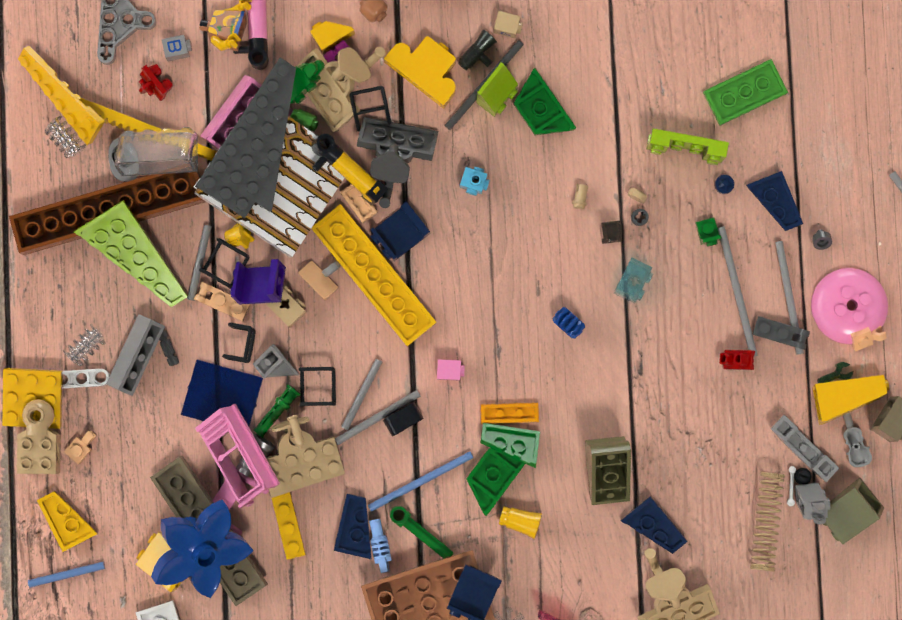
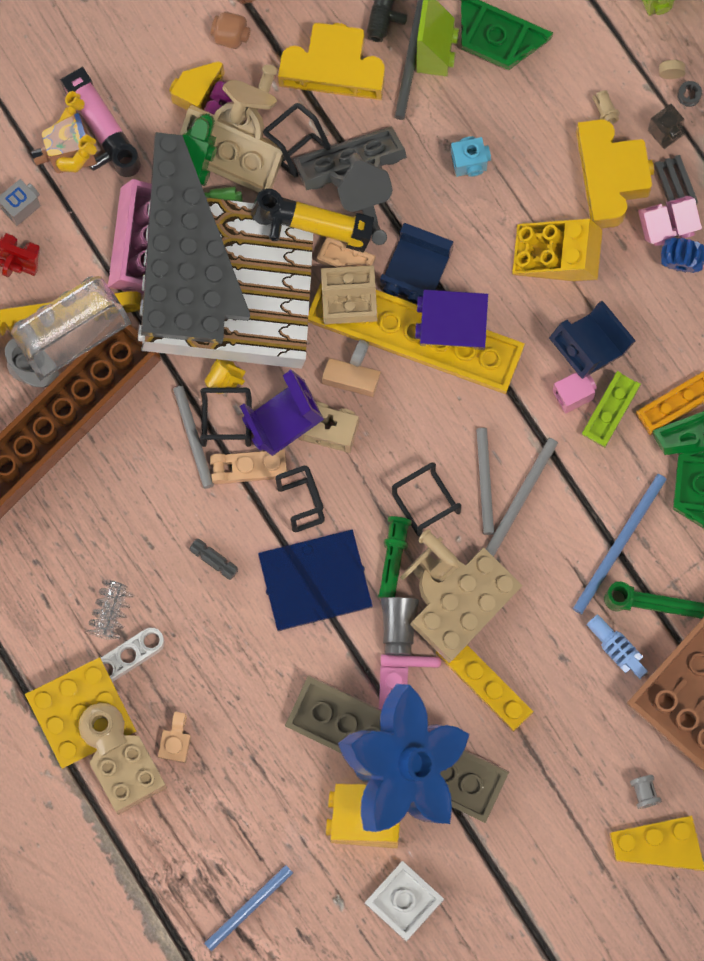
camera: 25 degrees left, 10 degrees down
yellow wing [37,491,98,552] -> none
lime wing [74,200,188,307] -> none
light grey brick [106,314,165,396] -> none
bright pink piece [195,404,280,508] -> none
light grey slope [253,344,299,379] -> none
dark blue wing [334,494,372,559] -> none
black beam [383,402,424,437] -> none
none -> tan slope [321,265,377,324]
none -> dark purple panel [415,290,488,350]
none -> yellow slope [512,219,602,281]
none -> dark blue panel [549,300,636,379]
none -> yellow brick [576,119,654,229]
none -> lime hinge [582,371,641,448]
none -> bright pink piece [638,196,702,246]
none -> dark grey tile [654,155,698,205]

